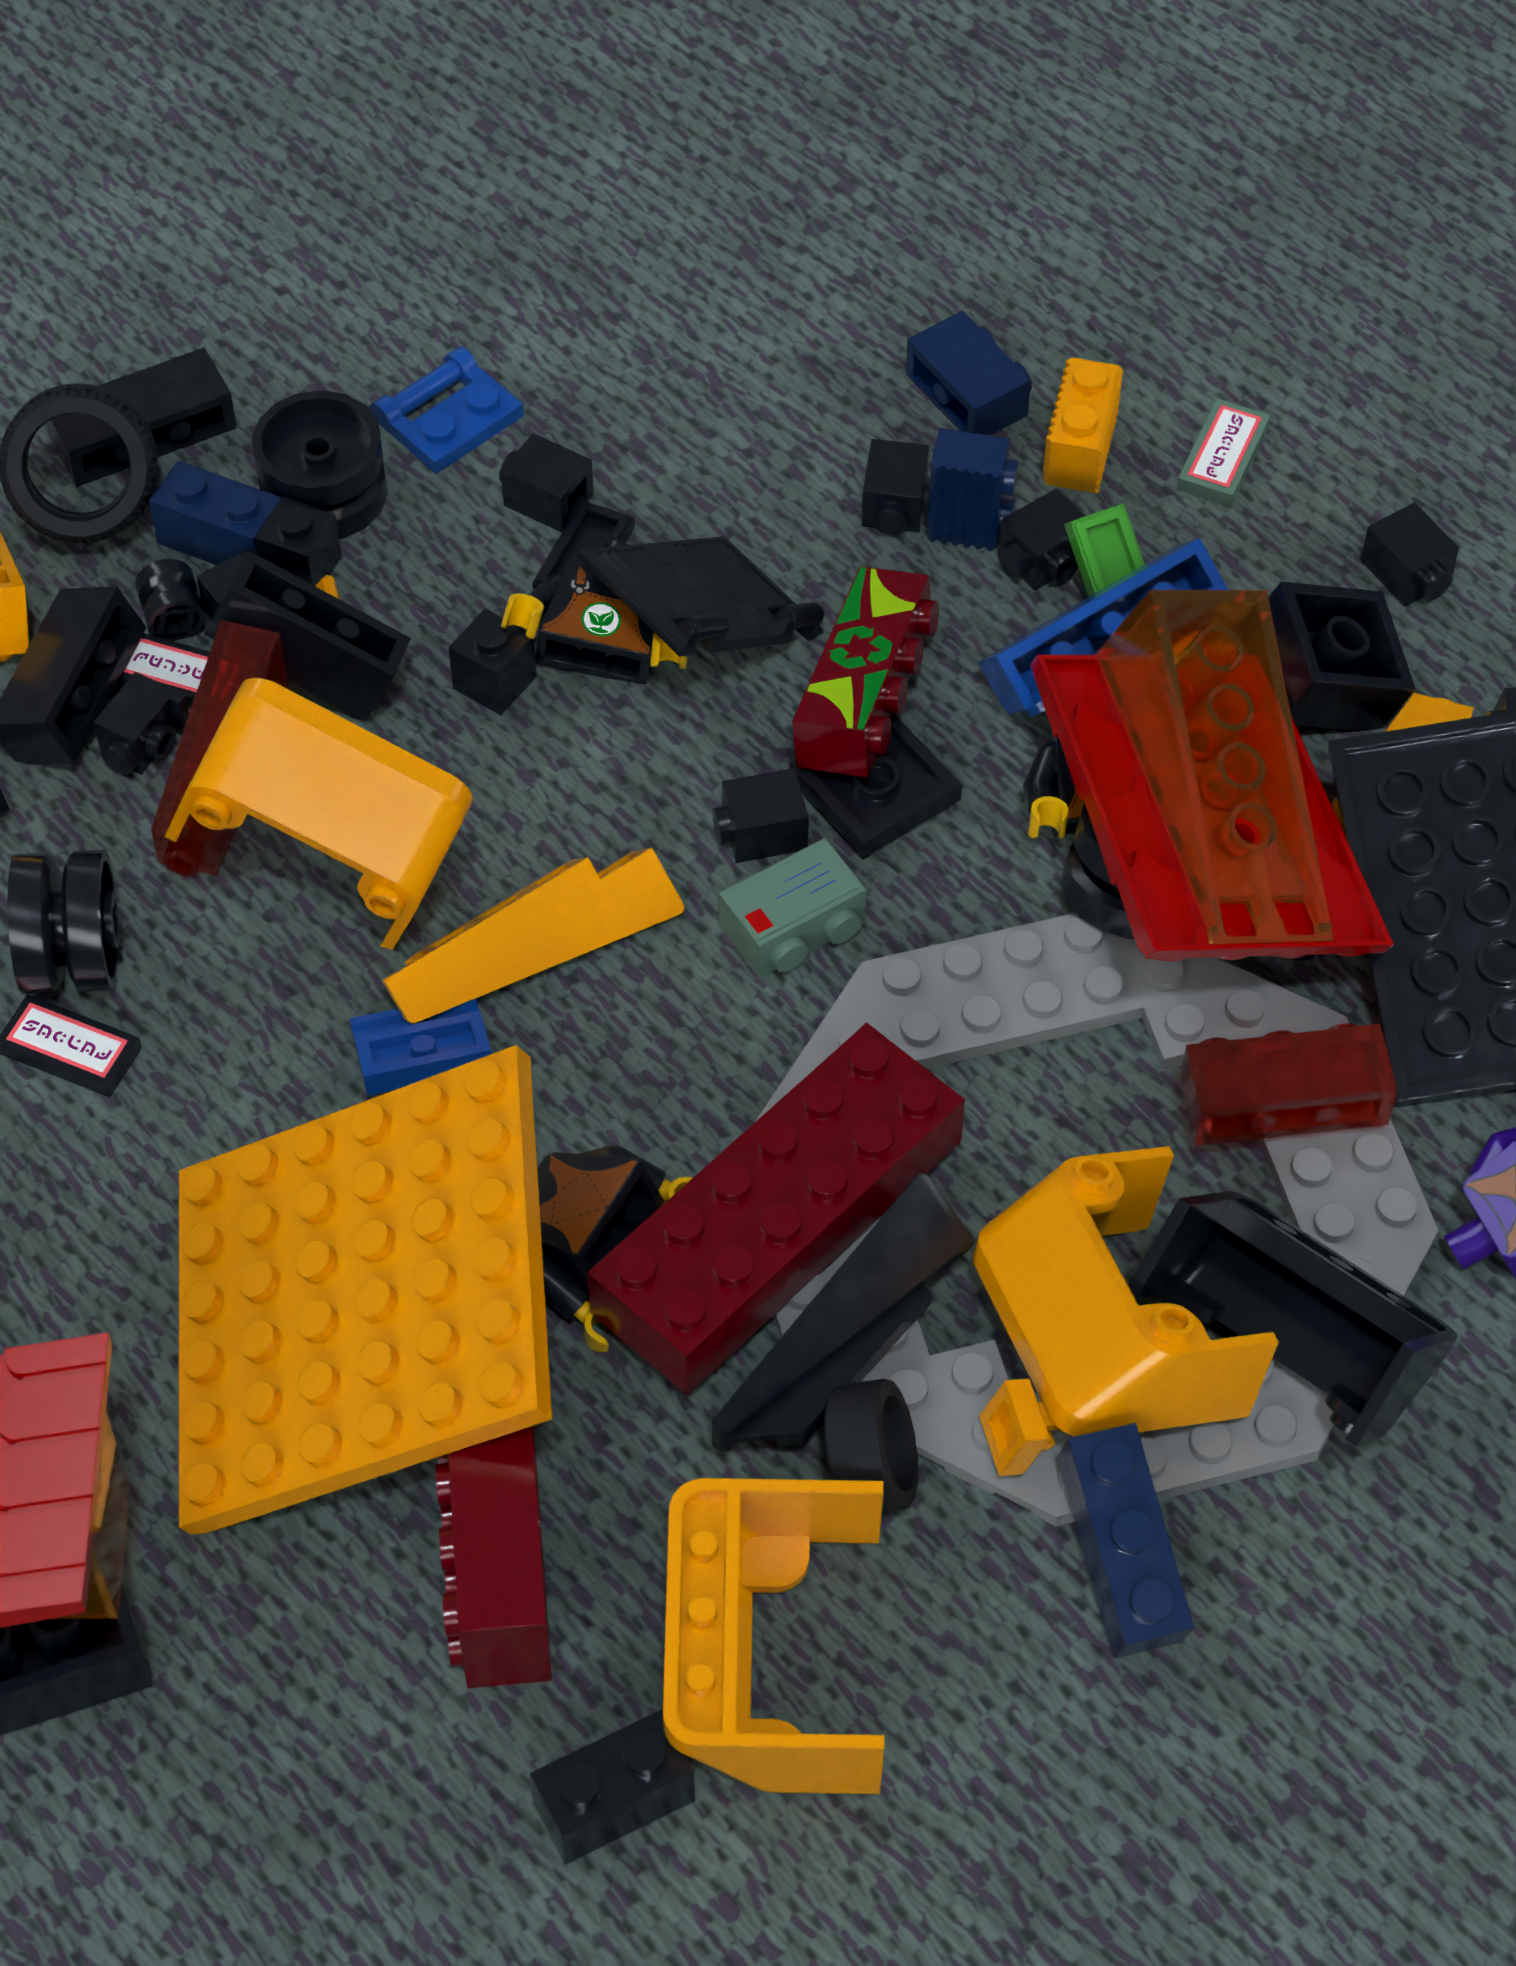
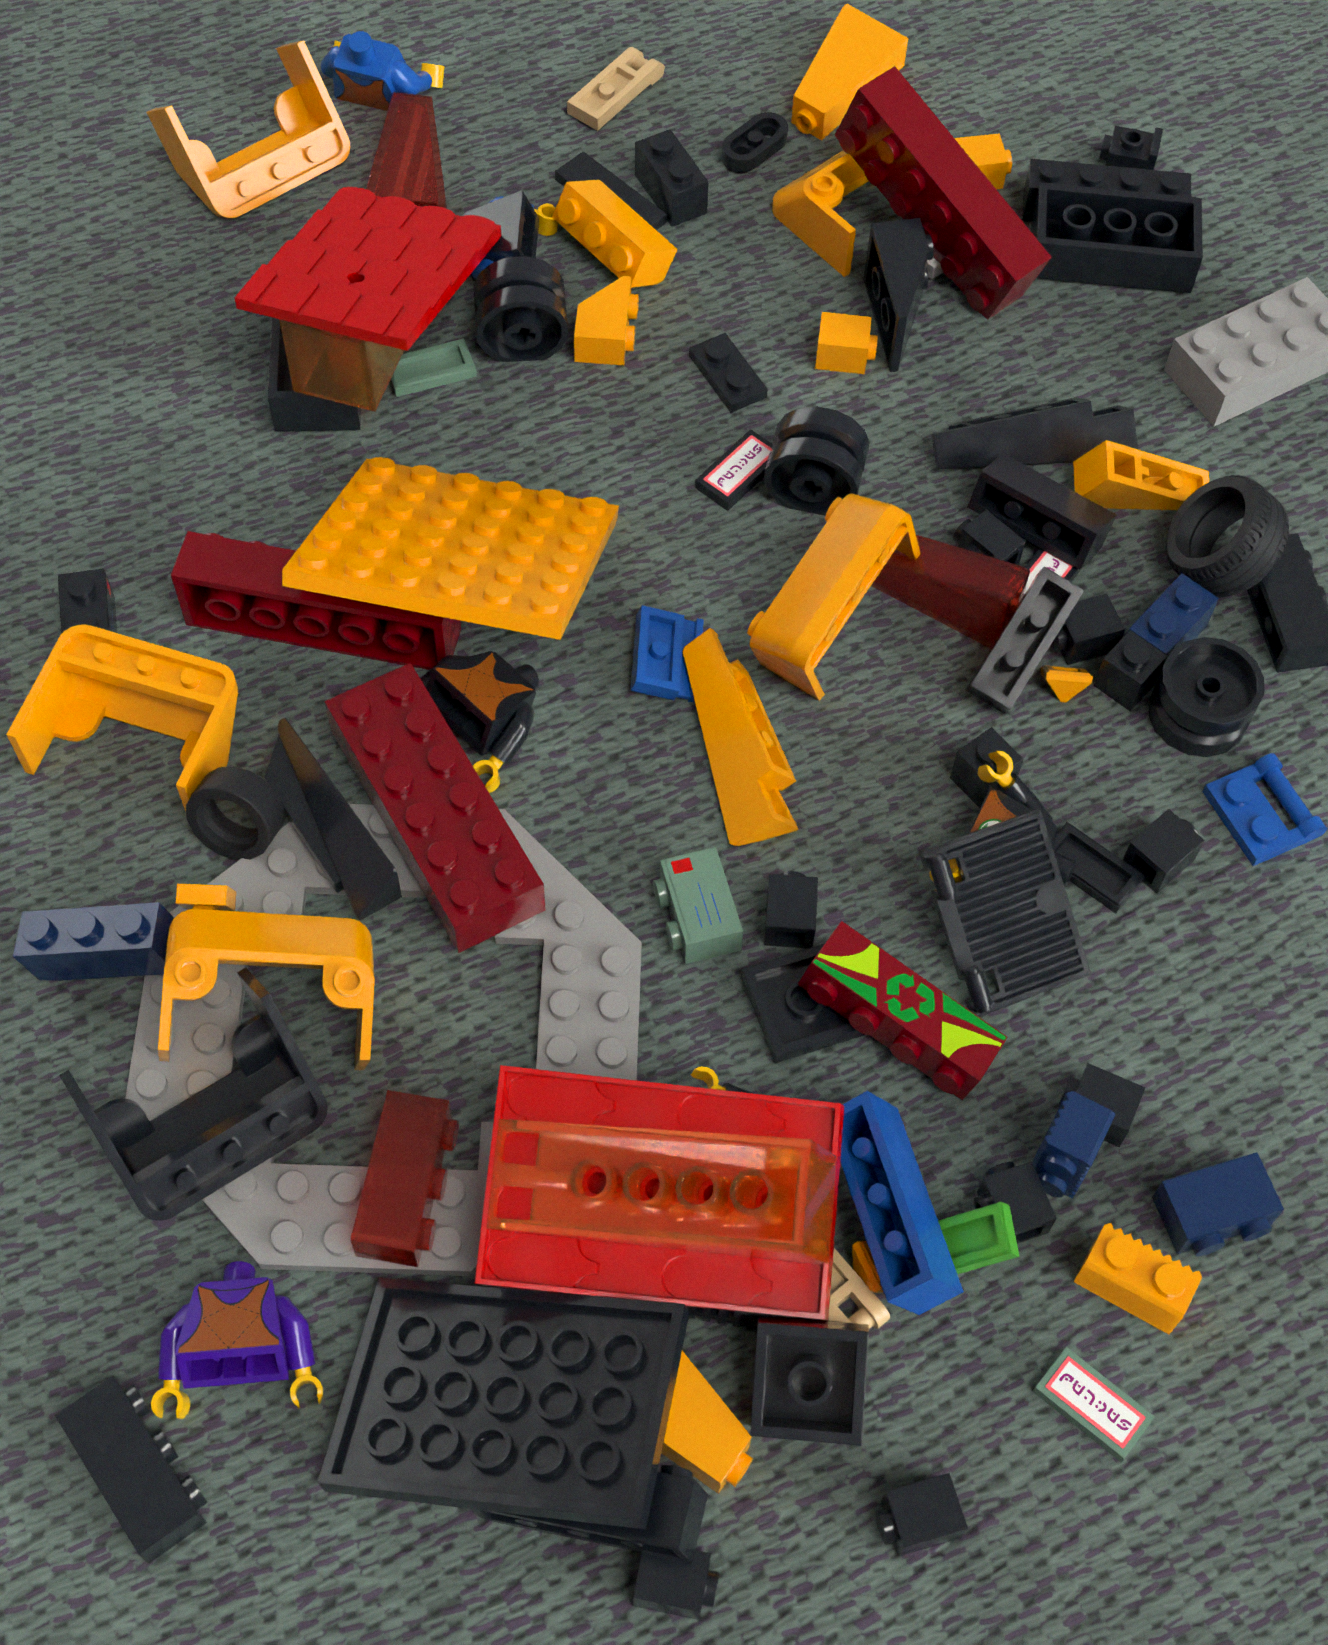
camera: 105 degrees right, 5 degrees up
black wheel [135,559,206,641] -> none

